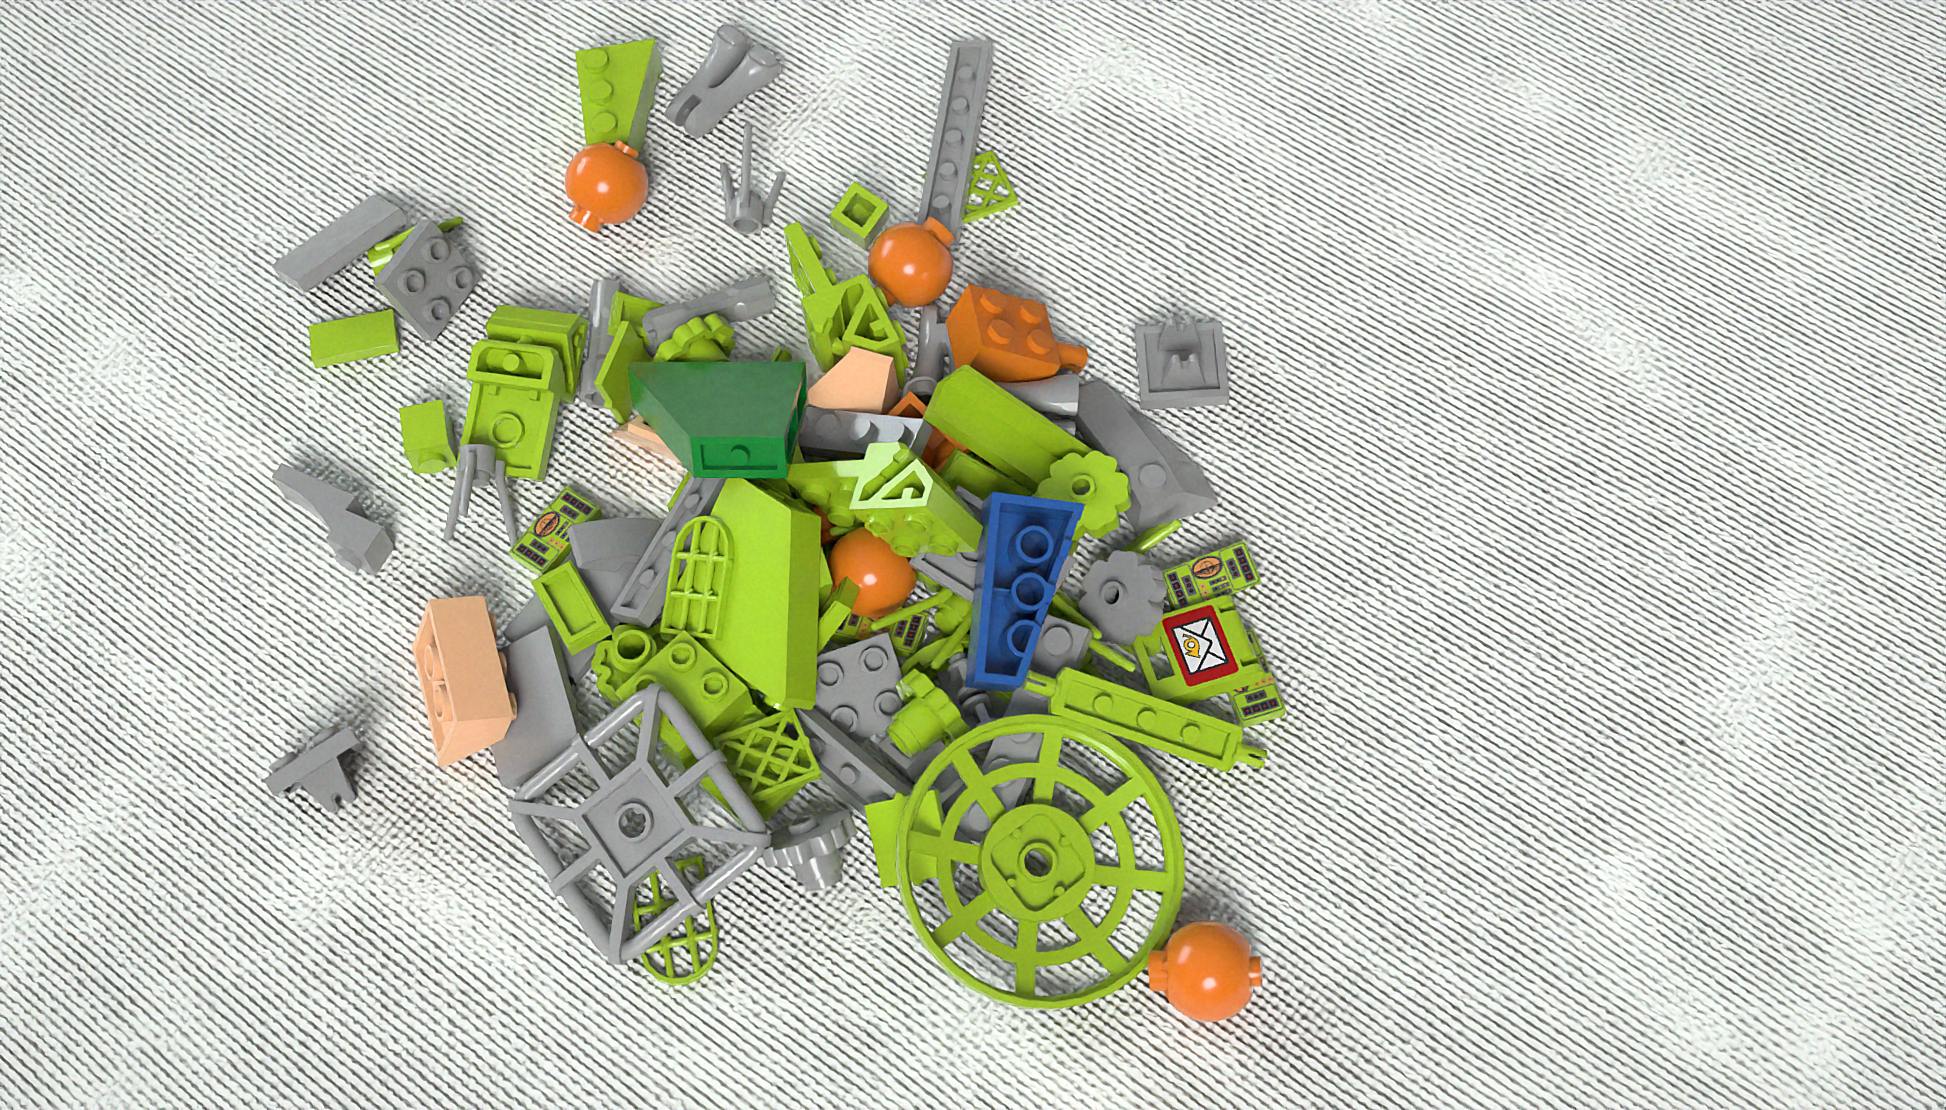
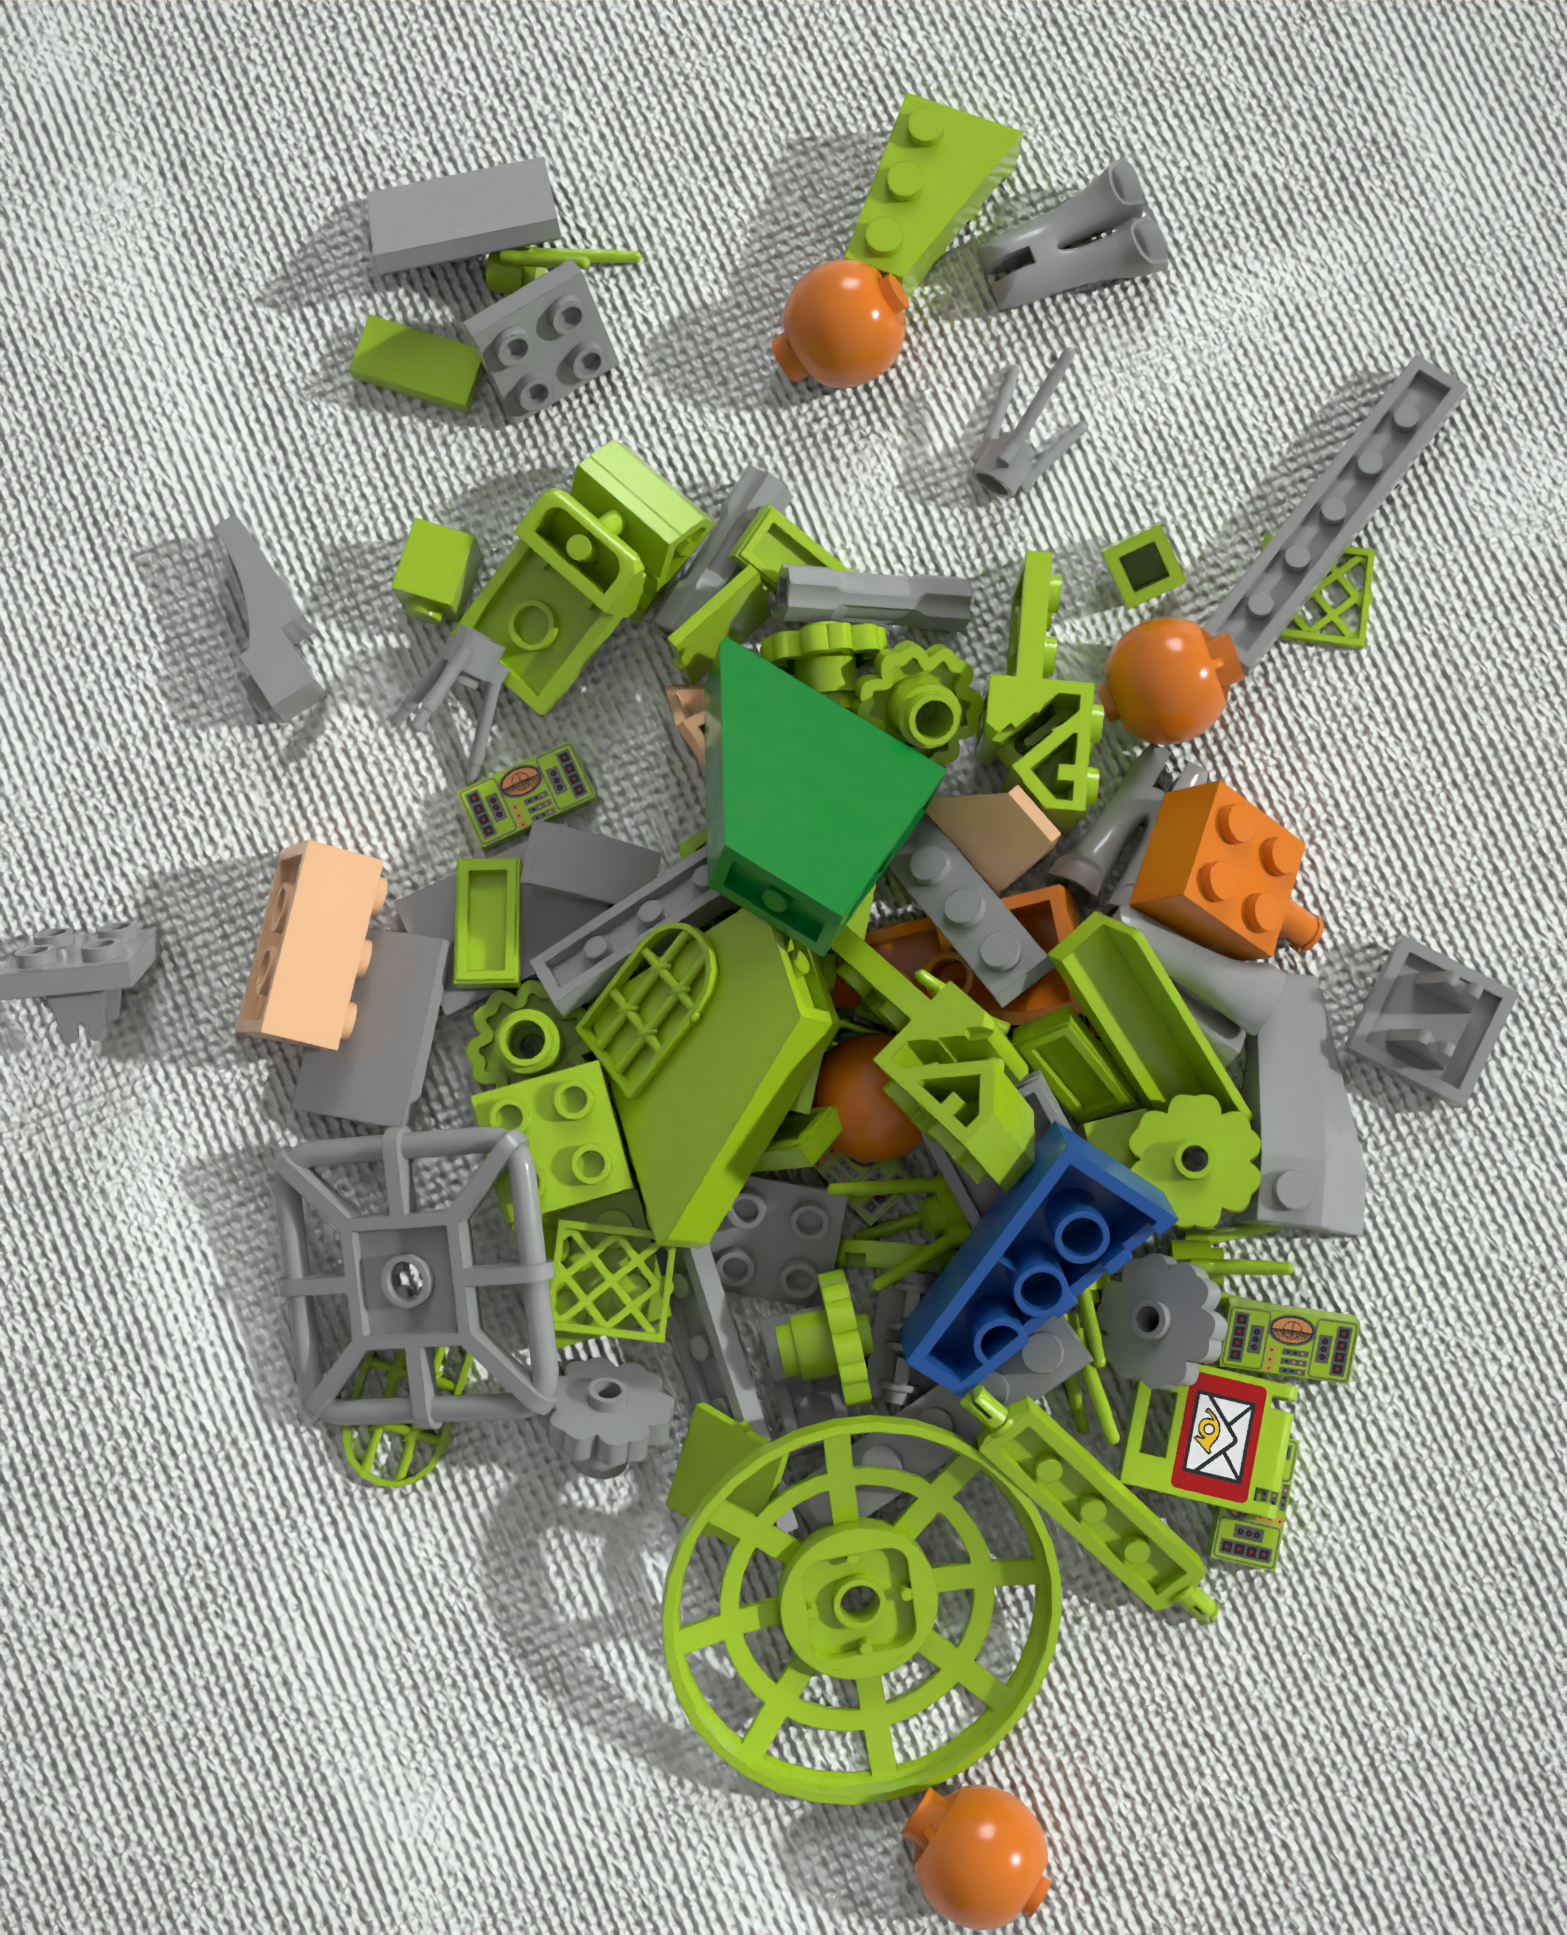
camera: 25 degrees right, 20 degrees up
none -> lime plant [851,640,984,765]

